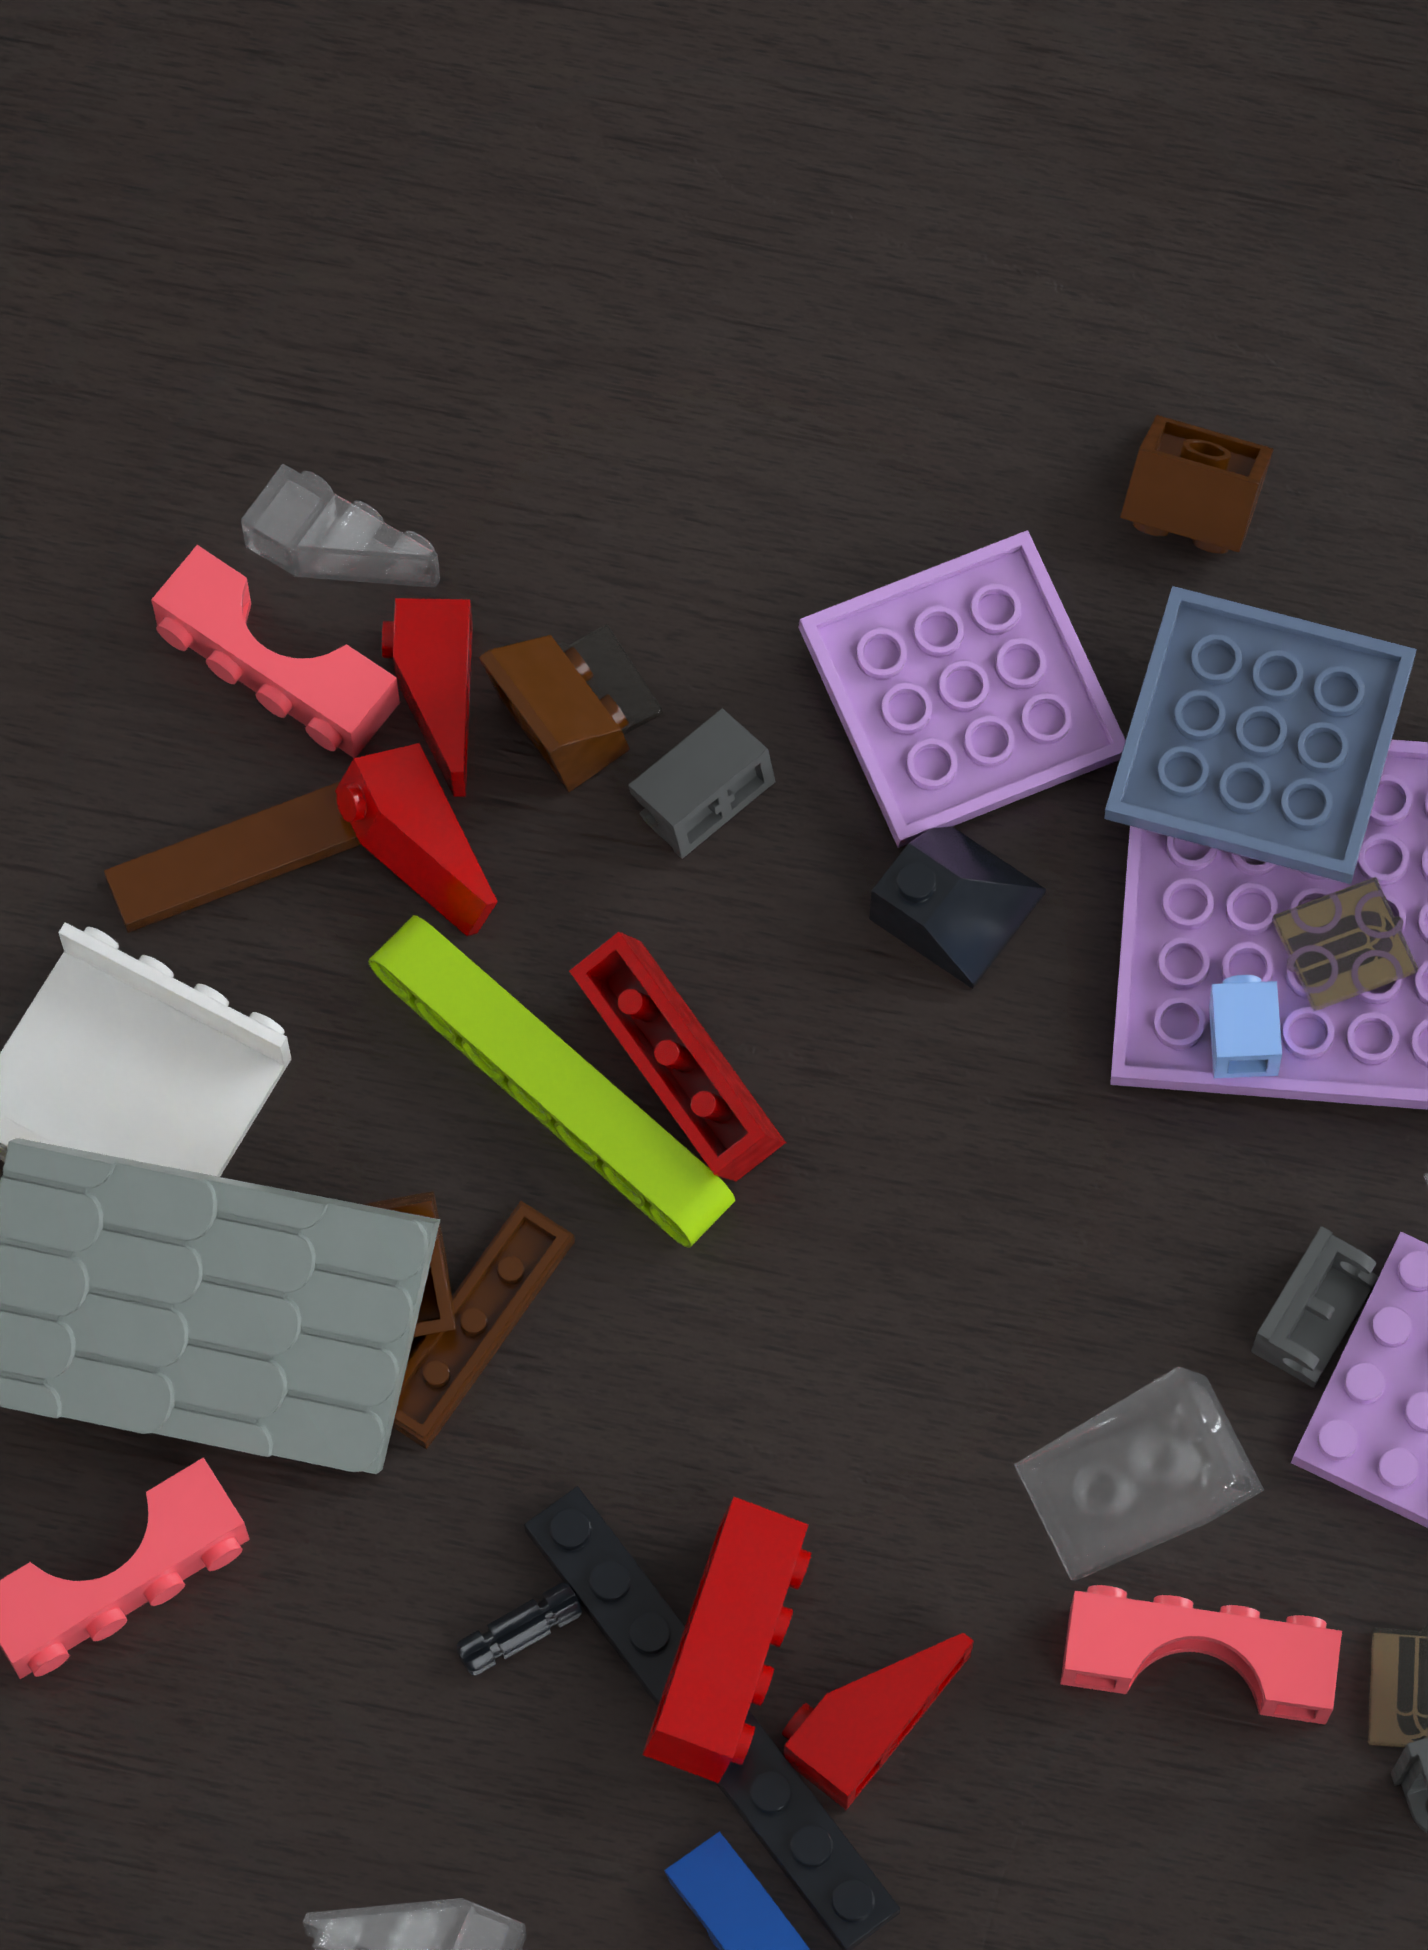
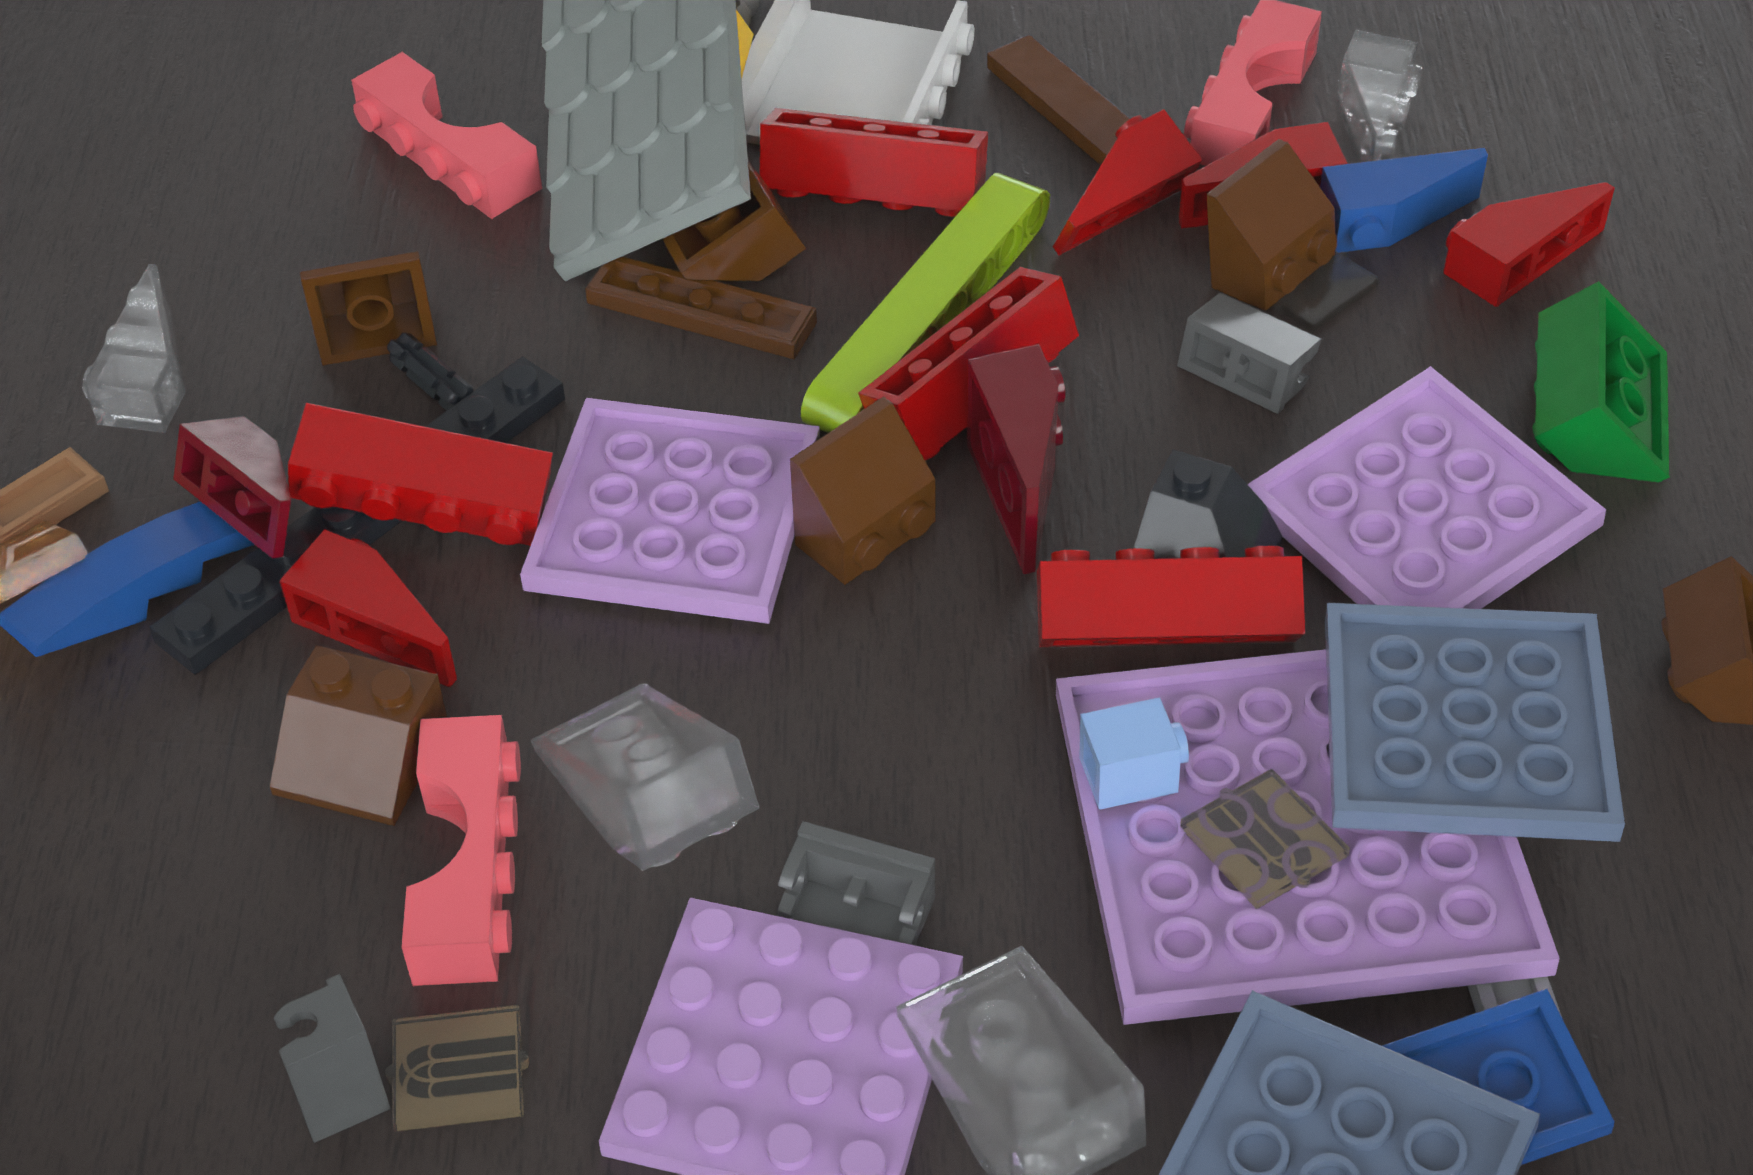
camera: 80 degrees right, 20 degrees down
none -> dark red slope [173,416,291,559]
none -> slope [270,645,447,826]
none -> reddish brown slope [300,251,437,366]
none -> lavender plate [520,398,820,624]
none -> red brick [759,108,988,217]
none -> reddish brown slope [790,396,936,585]
none -> dark red slope [967,344,1065,574]
none -> red brick [1037,546,1305,647]
none -> blue slope [1320,148,1488,253]
none -> red slope [1443,182,1615,307]
none -> green slope [1533,281,1670,482]

